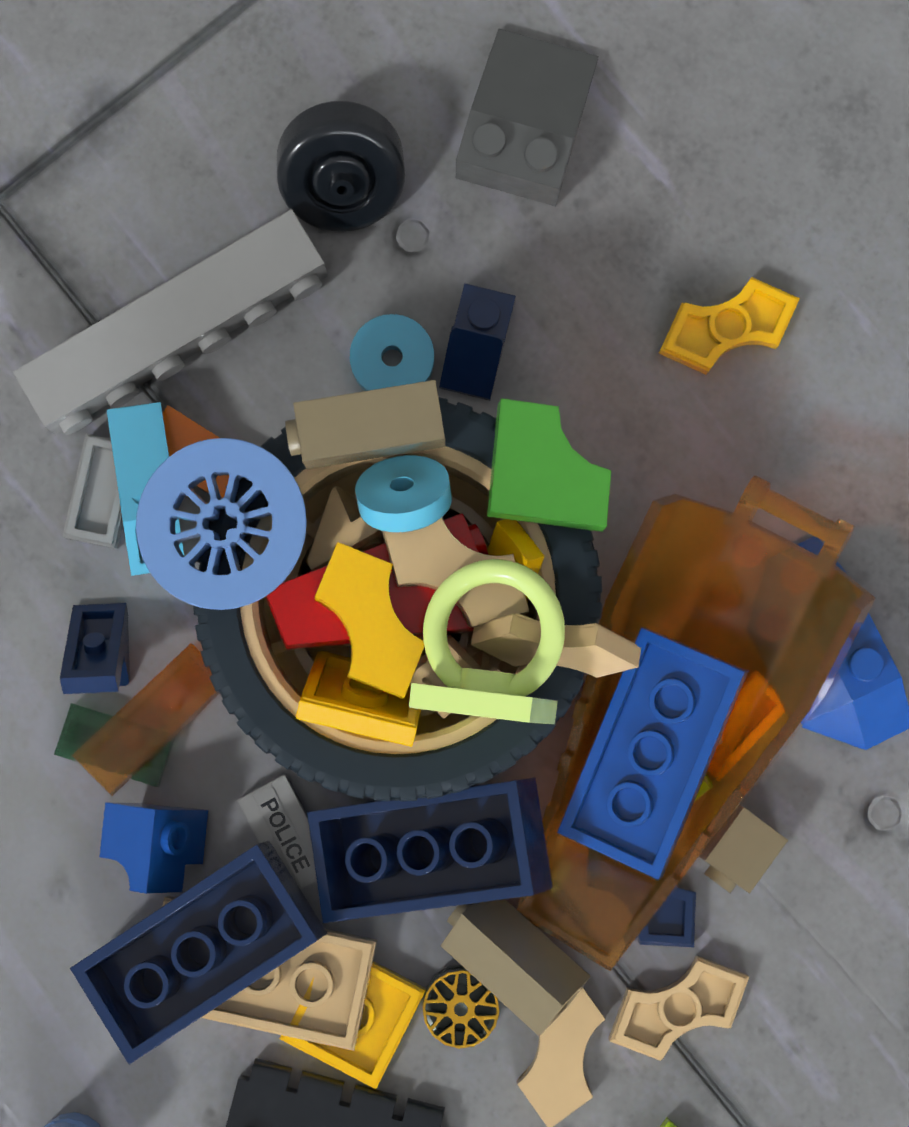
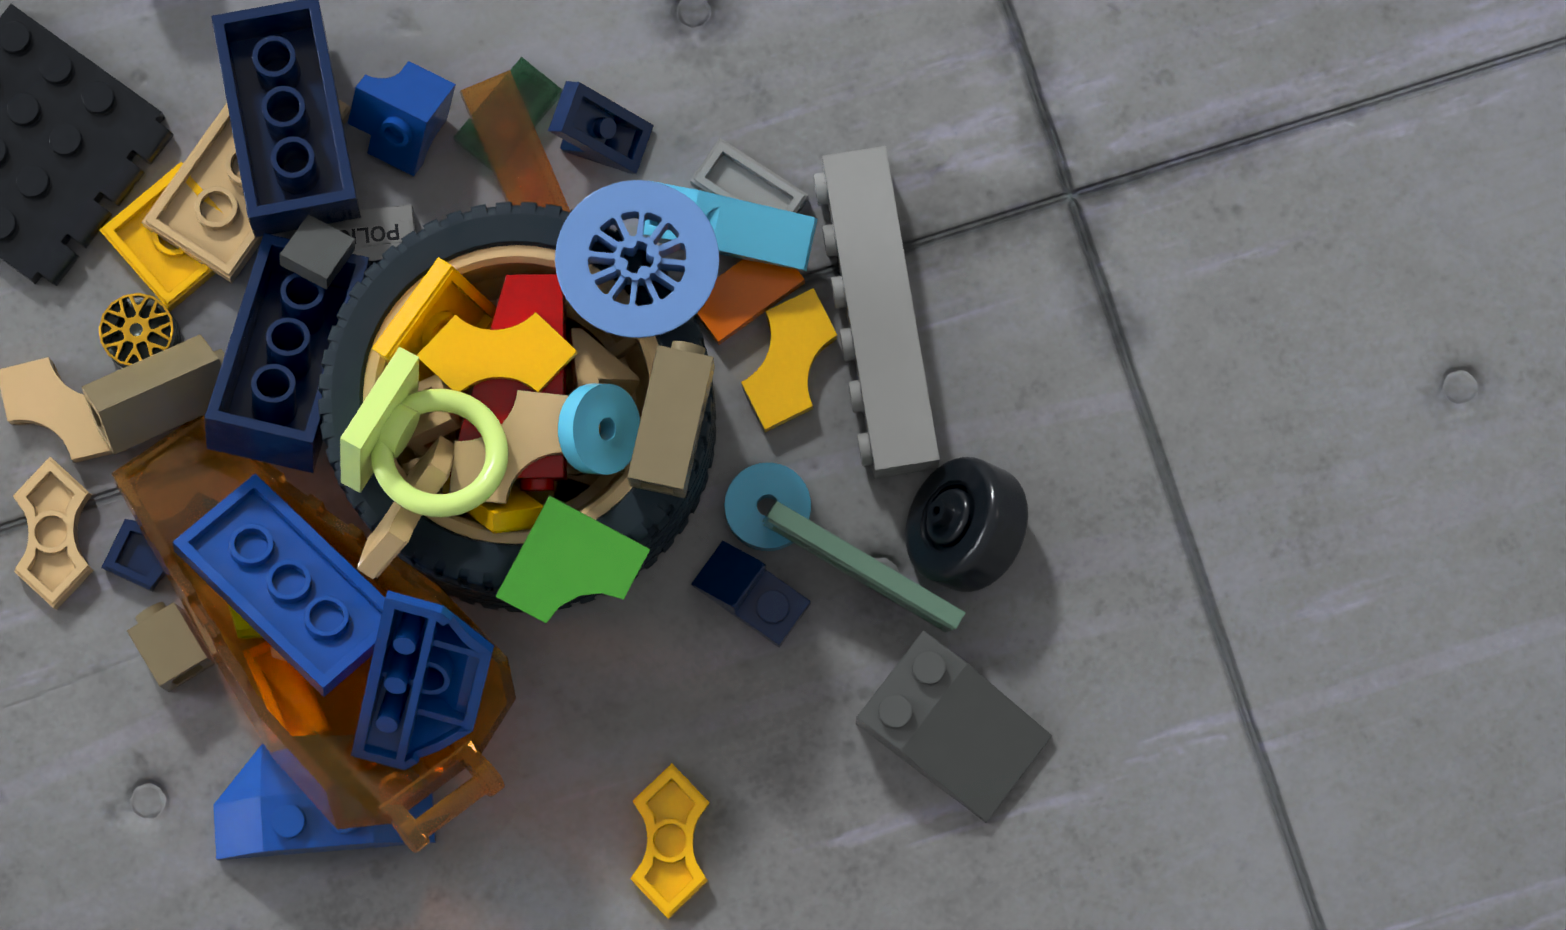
camera: 115 degrees right, 5 degrees down
none -> dark grey tile [280,214,355,290]
none -> blue wedge [351,590,494,770]
none -> yellow tile [741,288,837,433]
none -> sand green tile [762,501,966,632]

